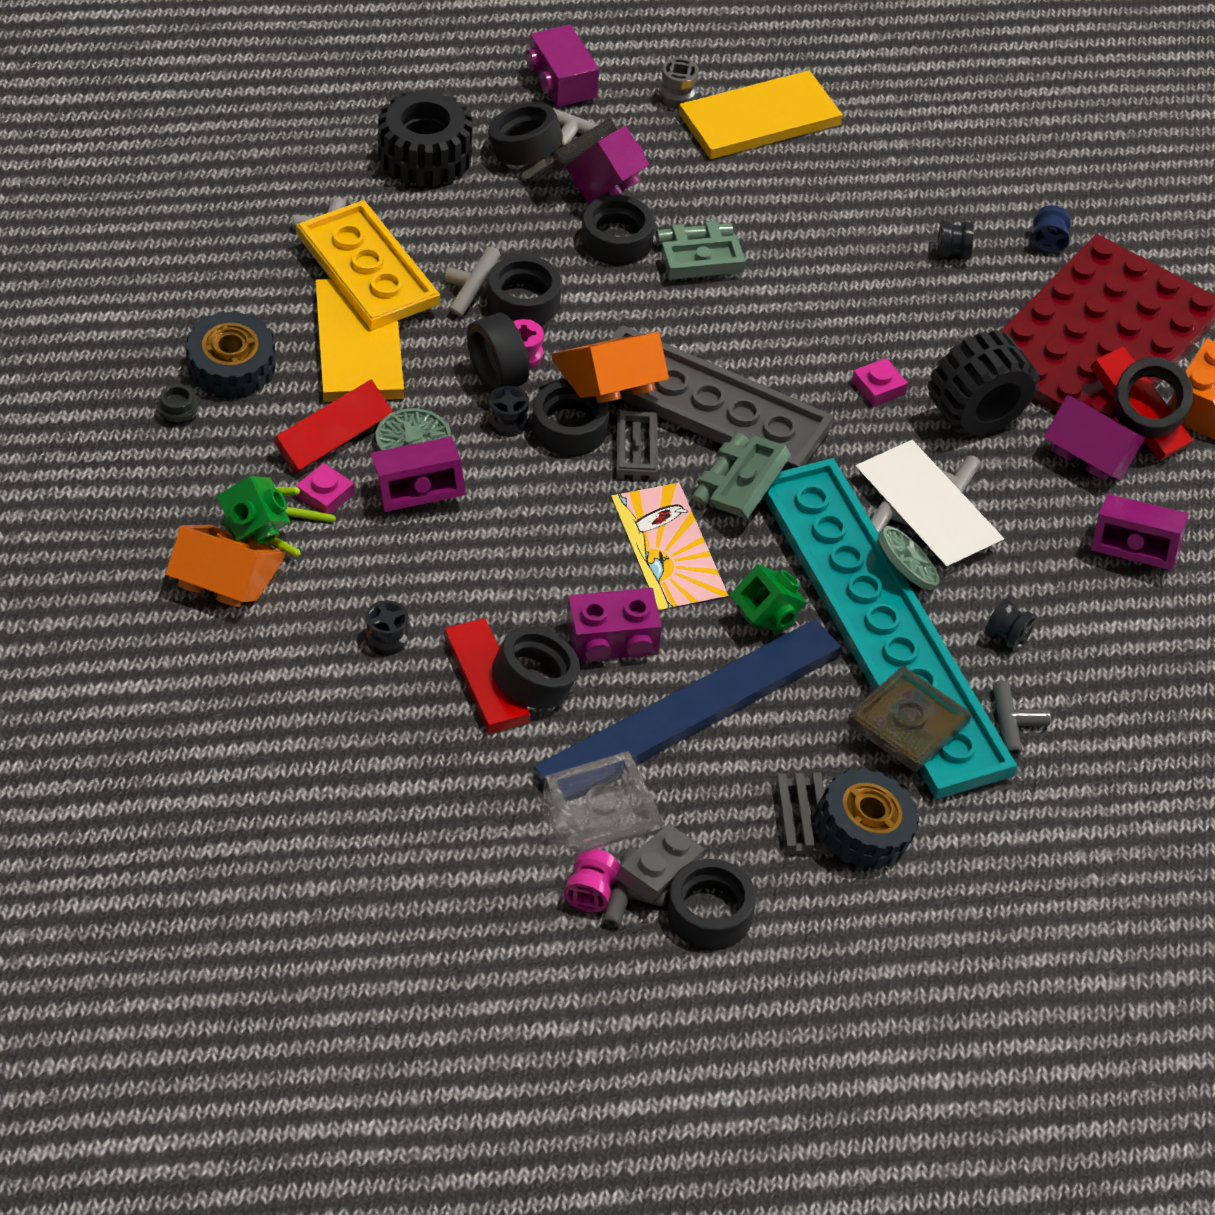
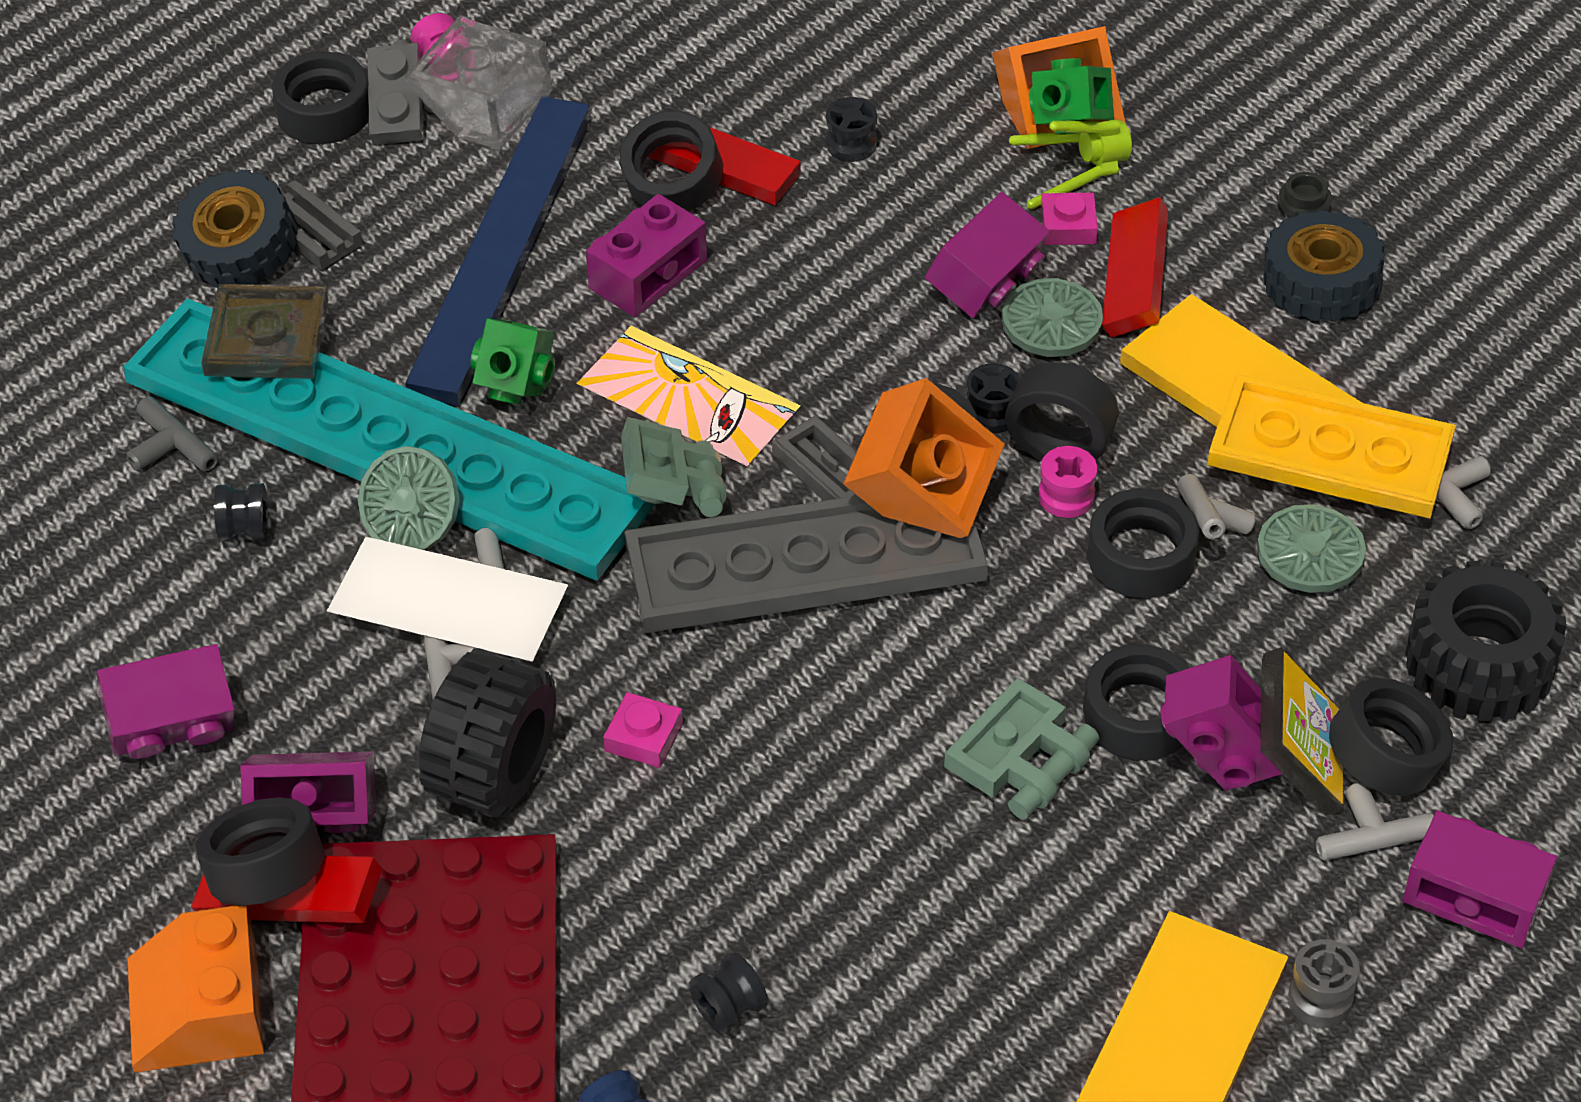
camera: 145 degrees right, 0 degrees up
none -> sand green wheel [1257,504,1366,593]

